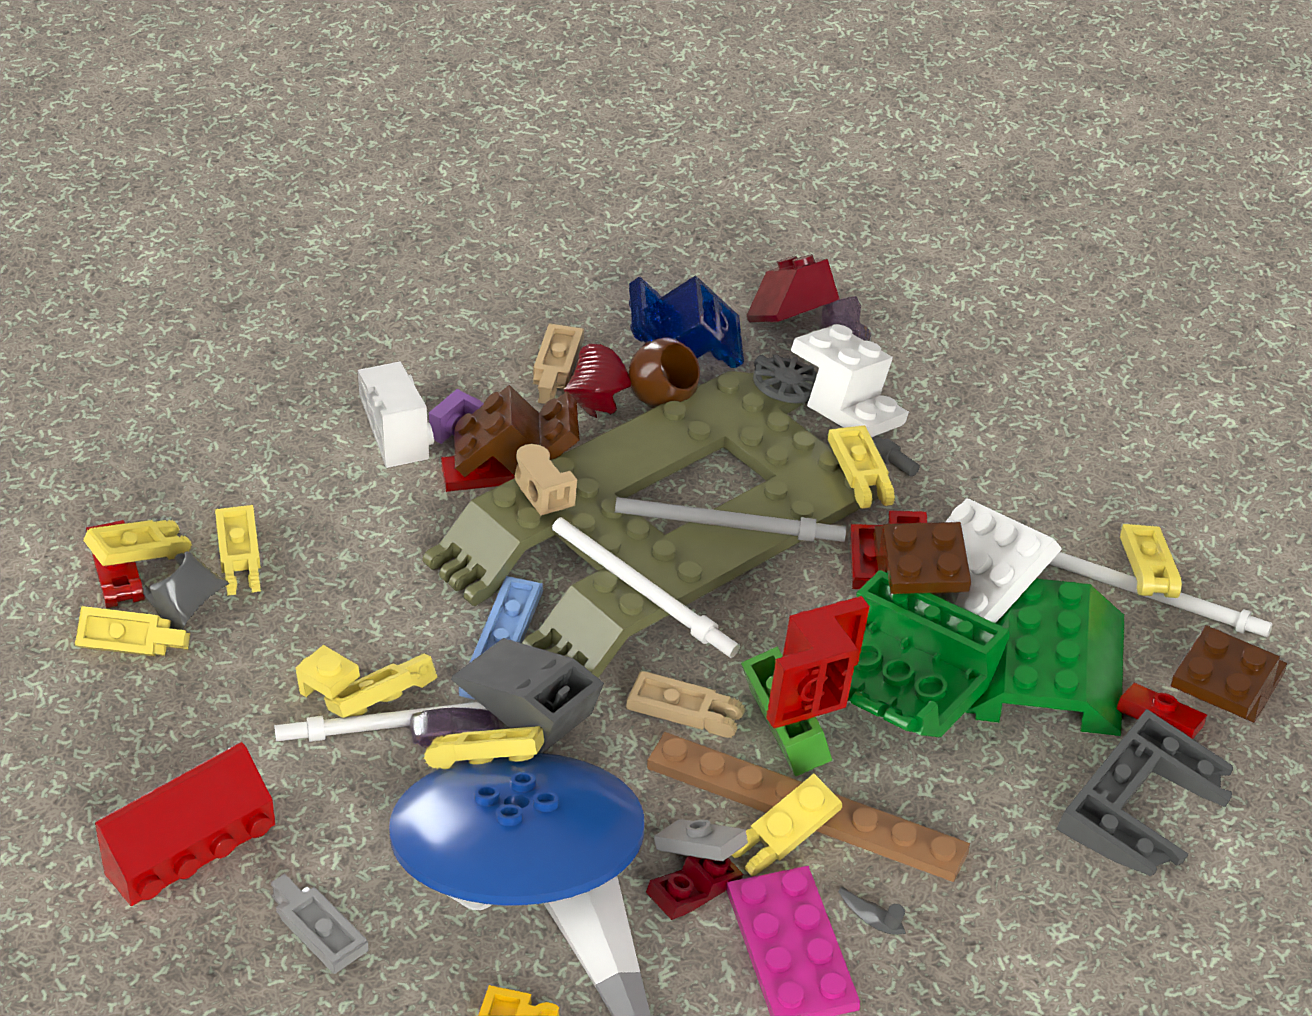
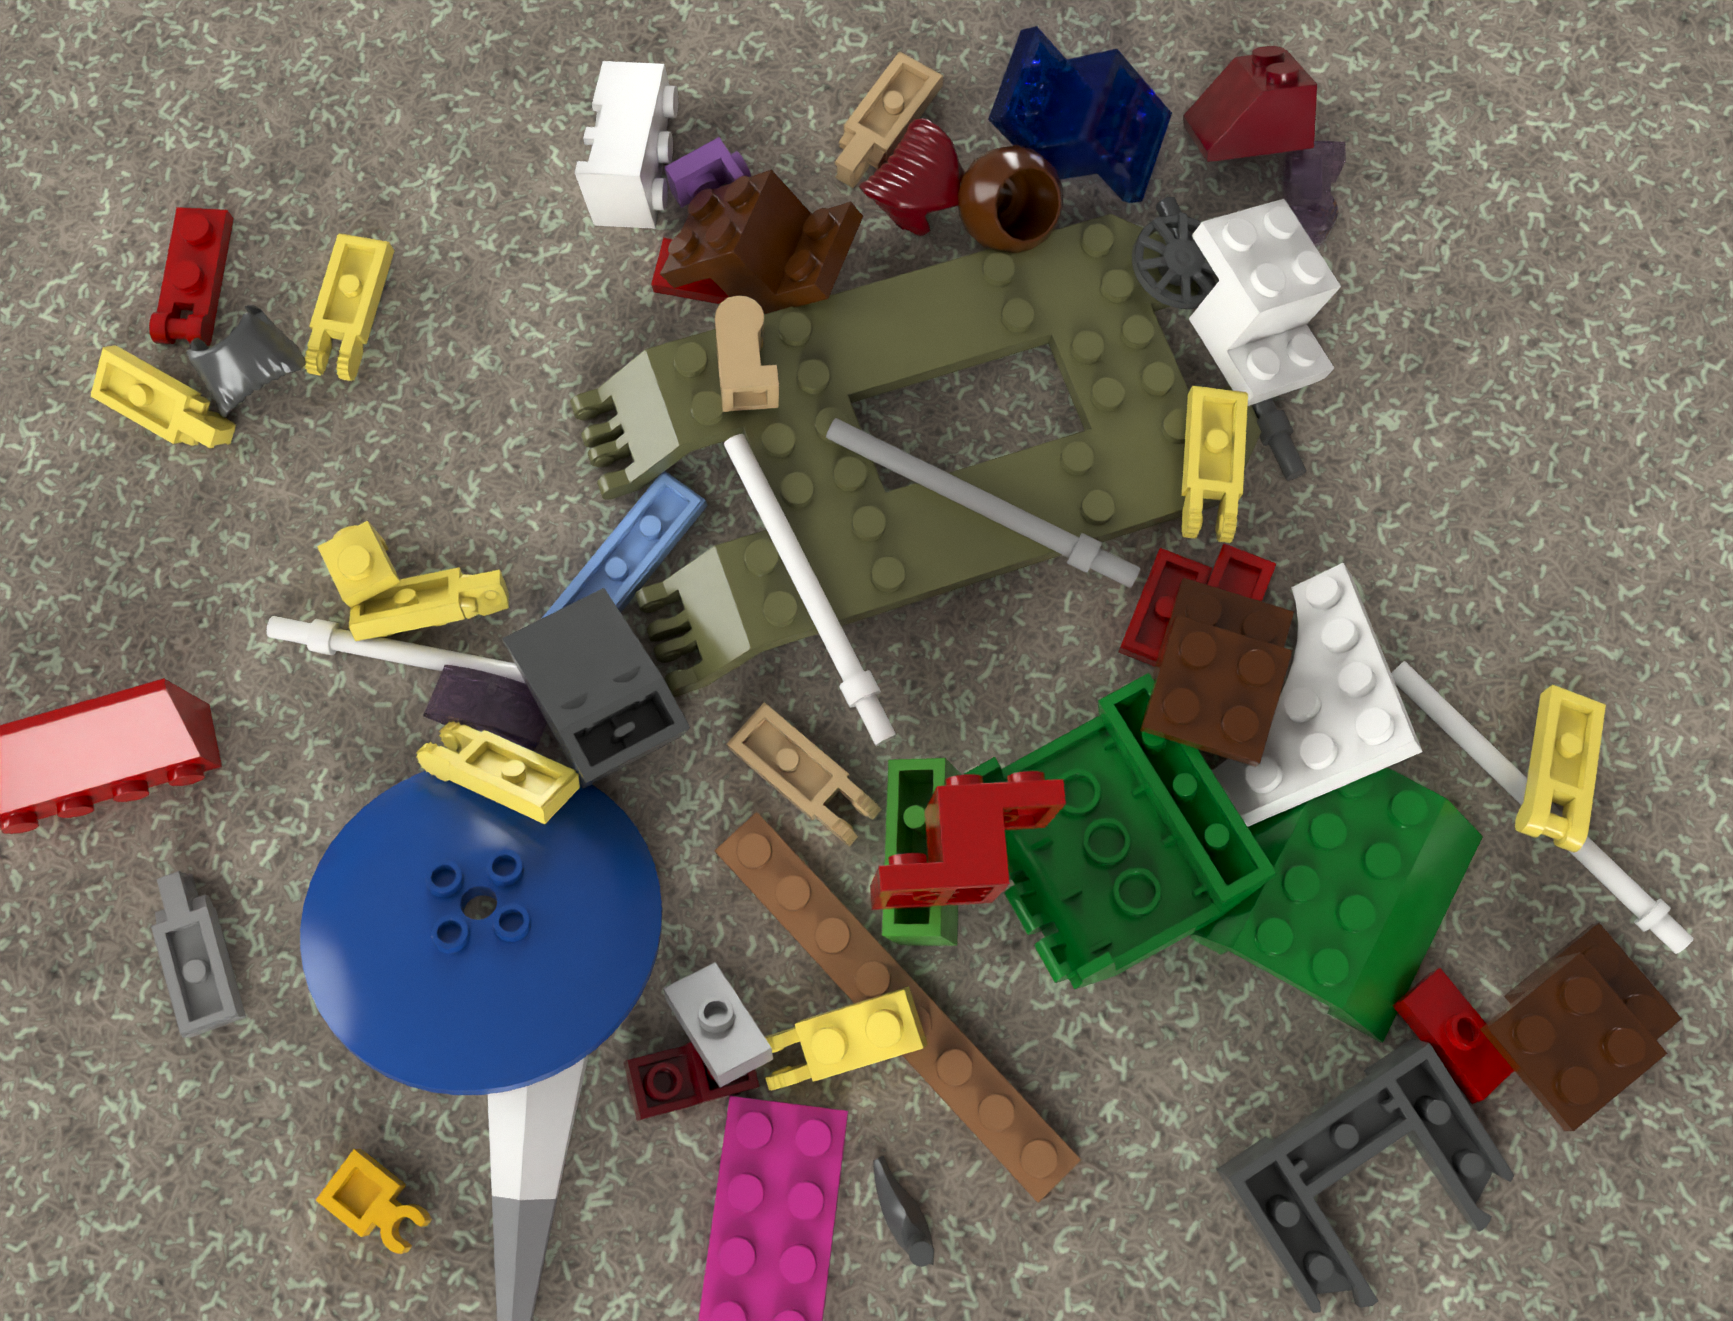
camera: 30 degrees right, 30 degrees up
light yellow hinge [83,520,192,566] -> none

